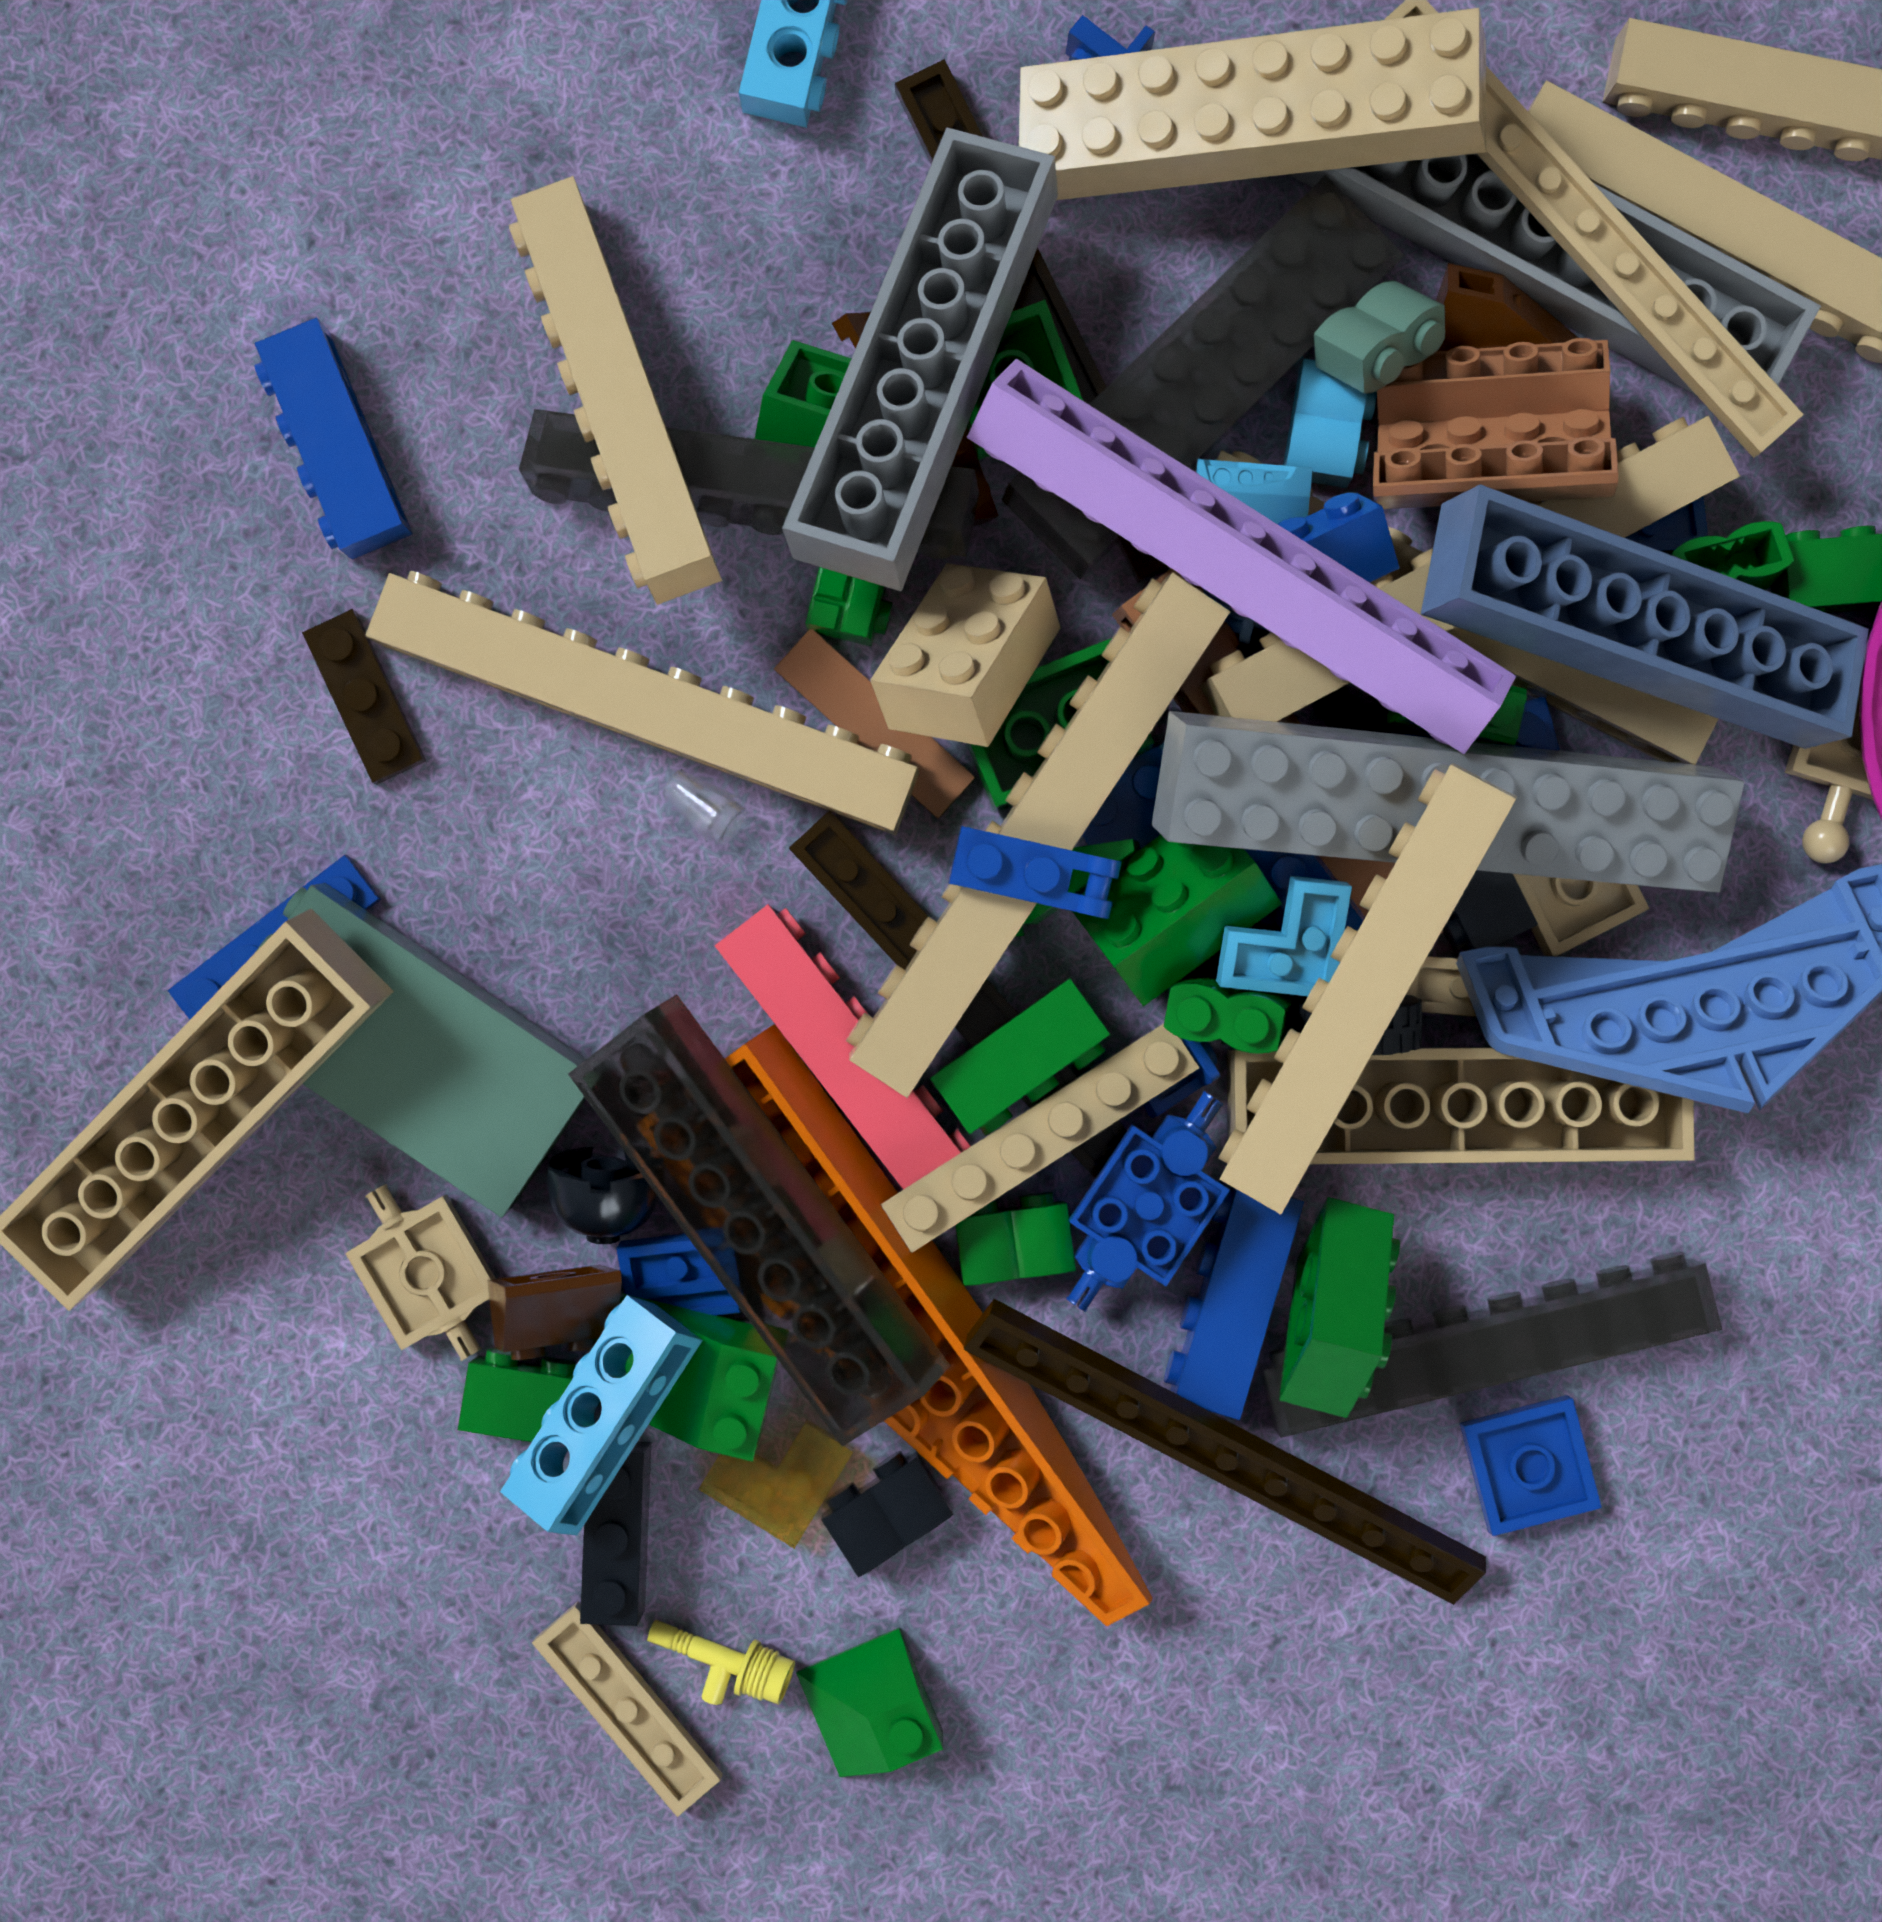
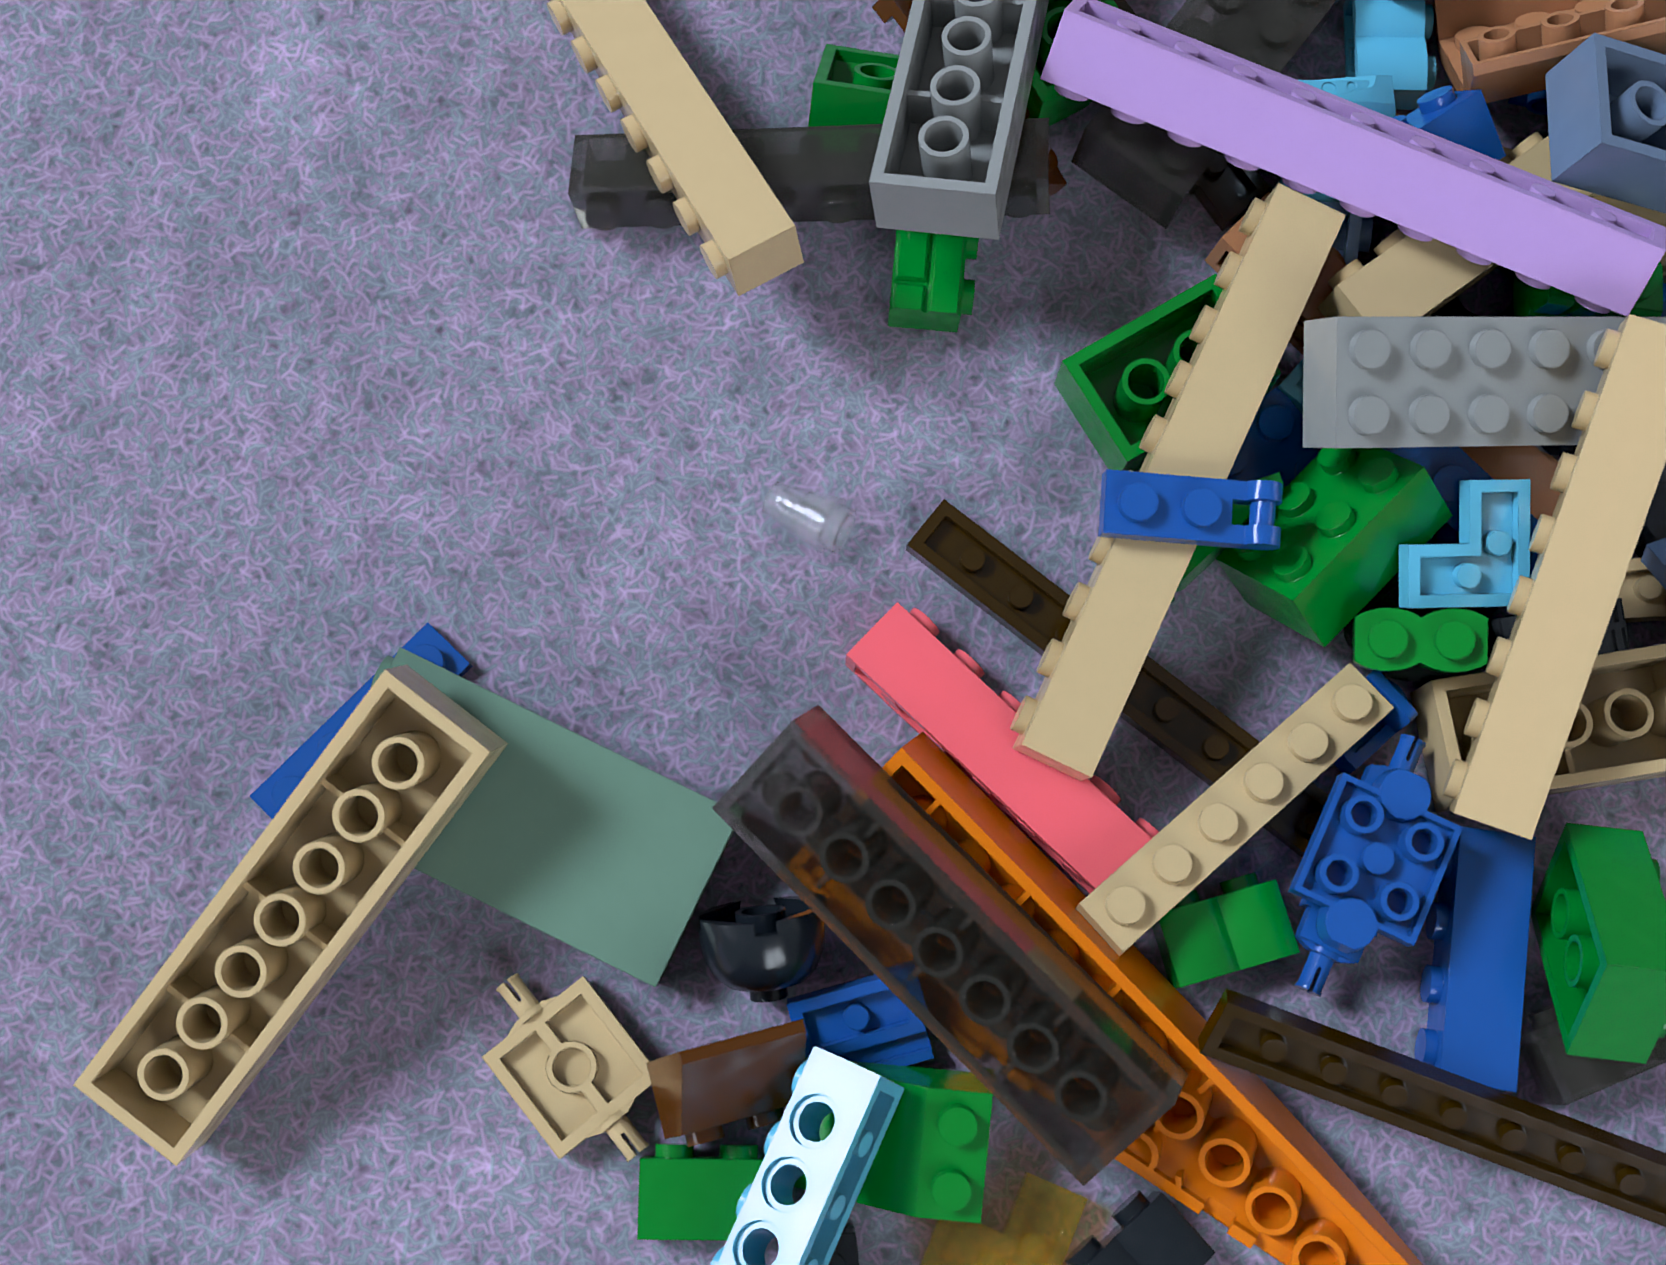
camera: 10 degrees left, 10 degrees down
blue brick [254,317,413,560] -> none
dark brown plate [302,609,426,785] -> none
tan brick [365,571,919,836] -> none
nougat tile [774,629,976,819] -> none
tan brick [870,563,1061,747] -> none
green brick [930,978,1110,1136] -> none

